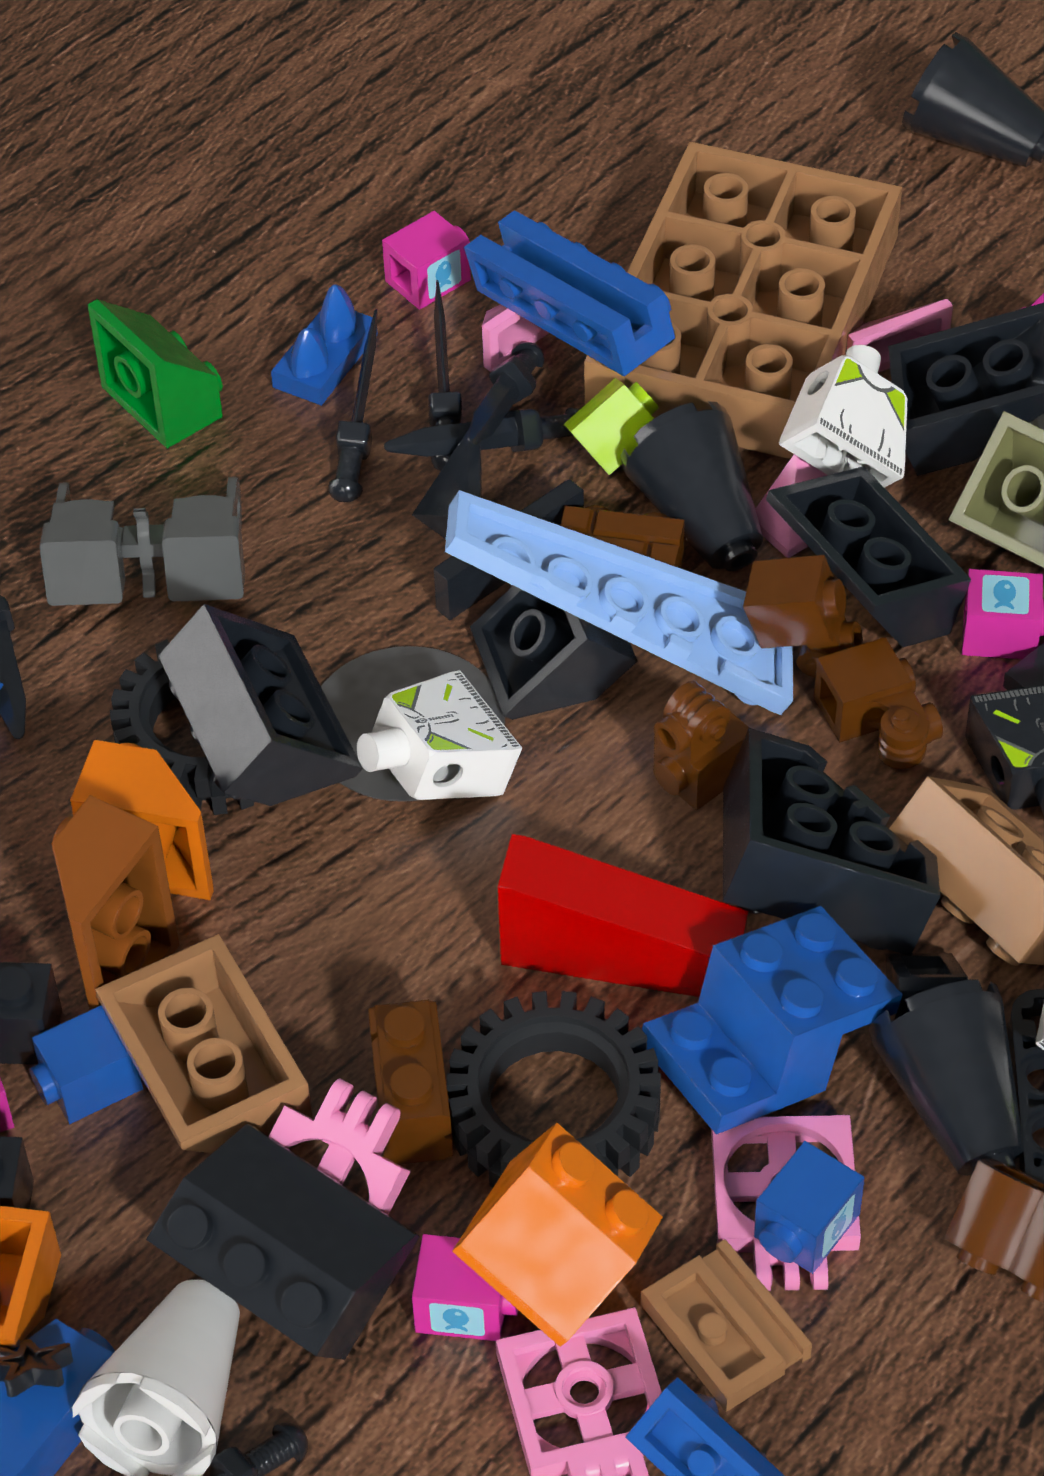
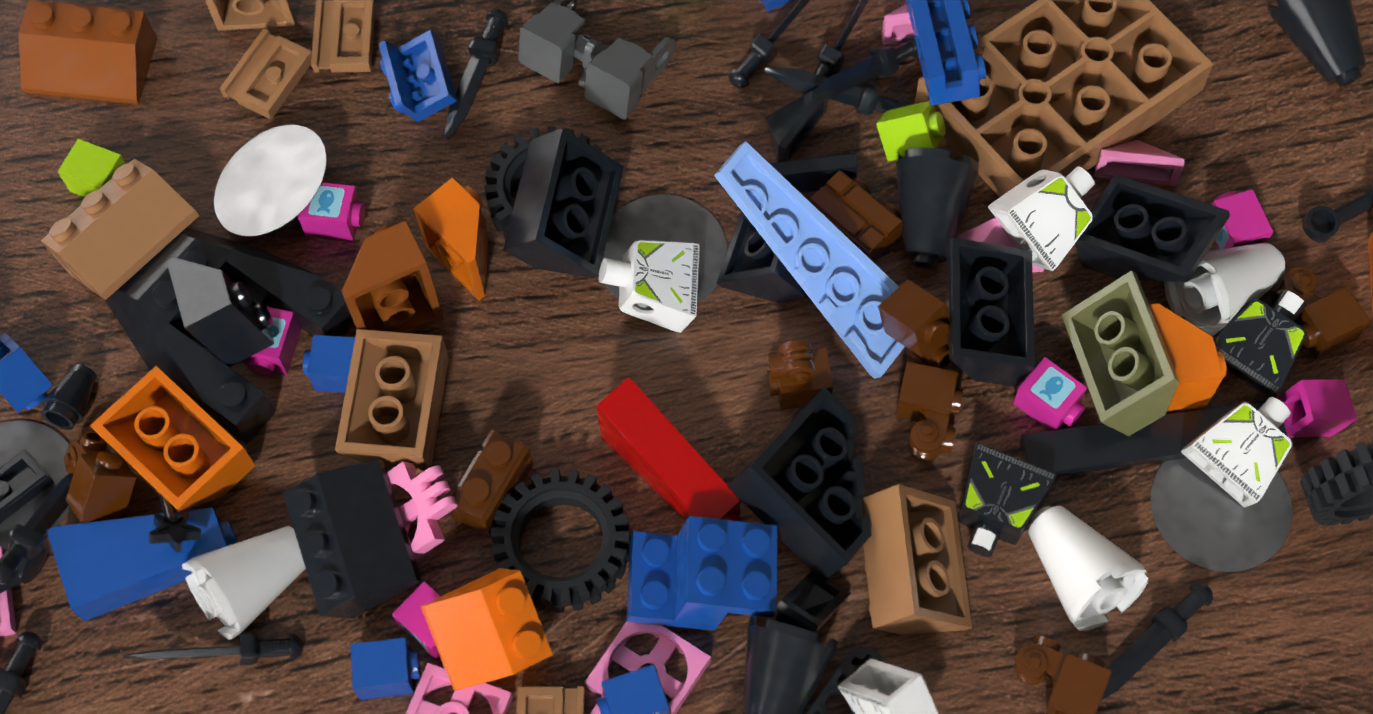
camera: 35 degrees right, 15 degrees up
none -> blue brick [350,638,421,700]

